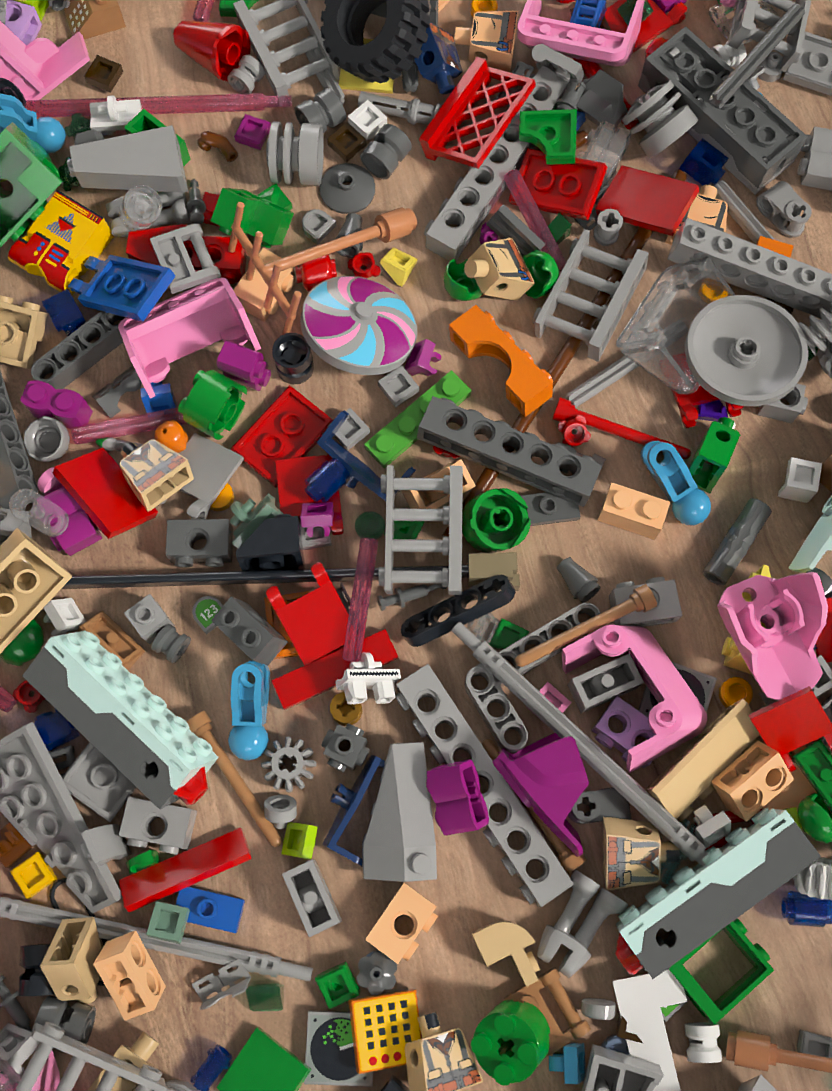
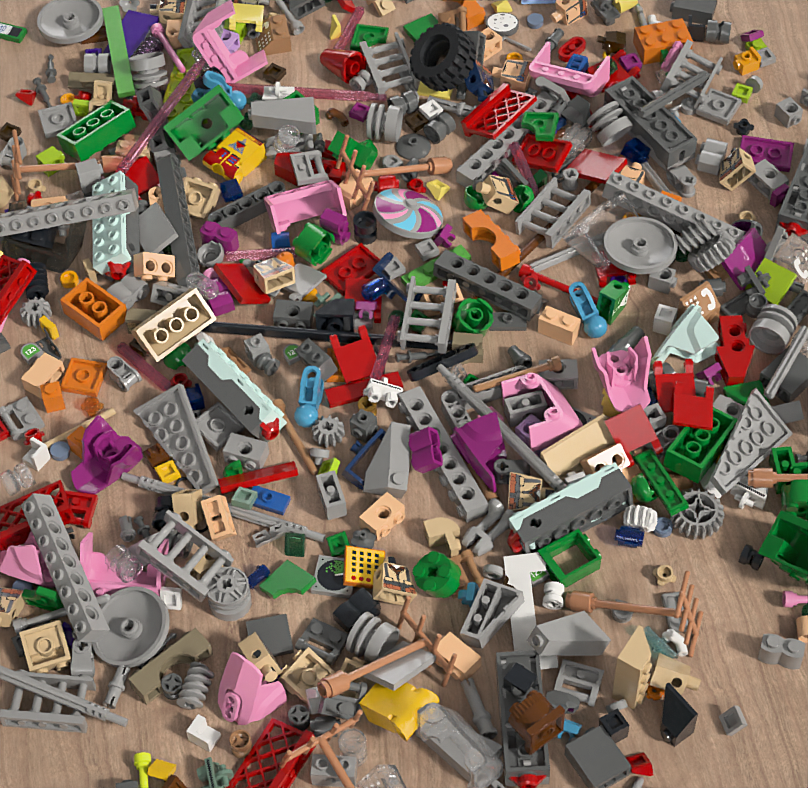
camera: 10 degrees right, 20 degrees down
blue tile [68,255,176,322] -> none
light grey slope [80,824,132,865] -> none
dark grey piece [92,367,142,419] -> none

